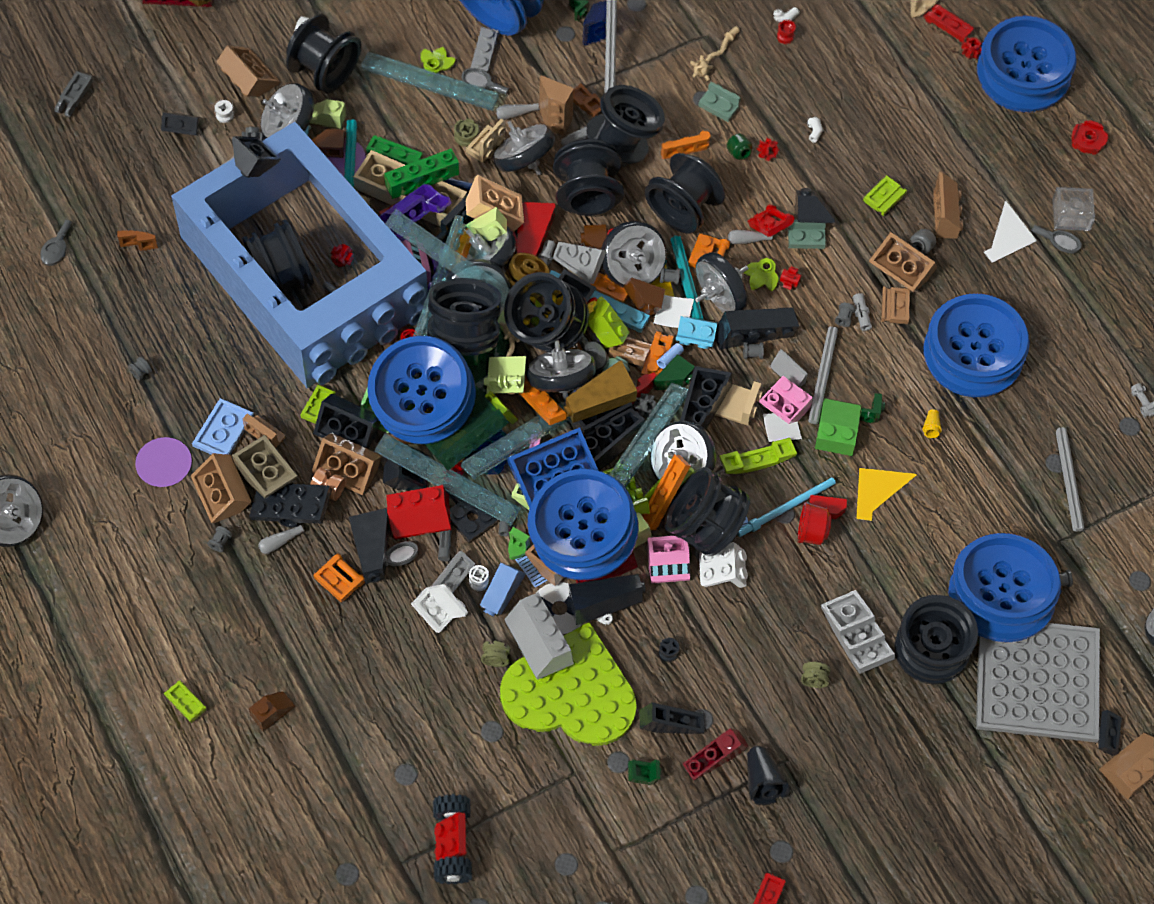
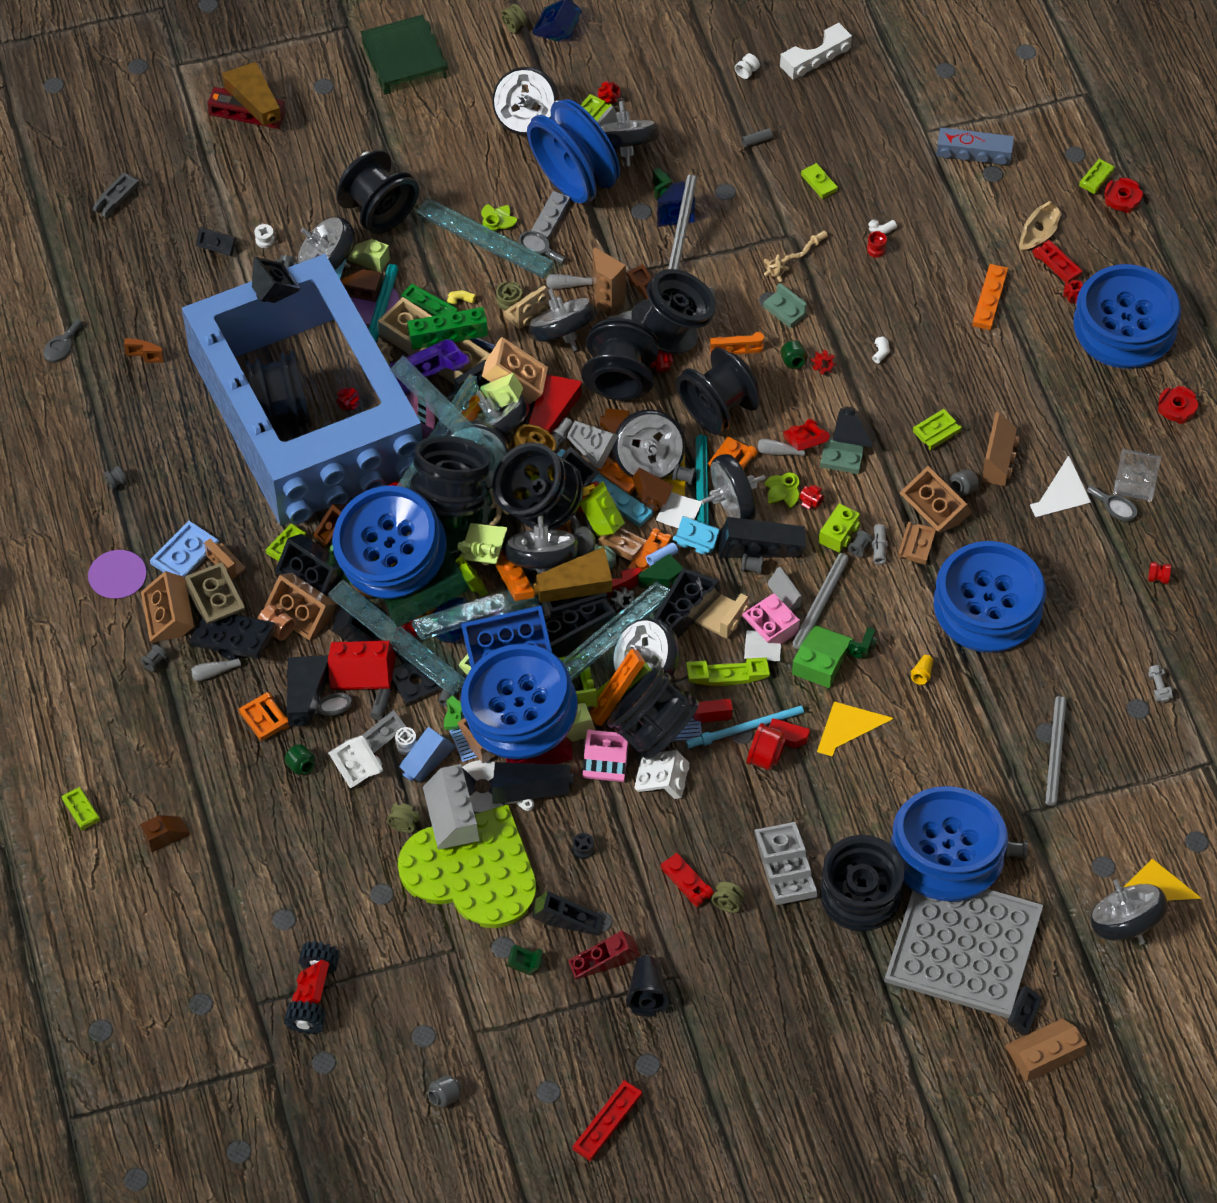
camera: 15 degrees right, 5 degrees down
medium nougat slope [216,45,280,97] -> none
none -> dark green head [285,744,316,775]
none -> reddish brown slope [313,504,347,548]
none -> light yellow arm [447,290,476,305]
none -> red gear [650,350,673,372]
none -> red plate [661,853,714,907]
none -> red piece [693,699,732,723]
none -> lime brick [819,503,861,553]
none -> orange plate [972,264,1008,330]
none -> red wheel [1148,562,1171,584]

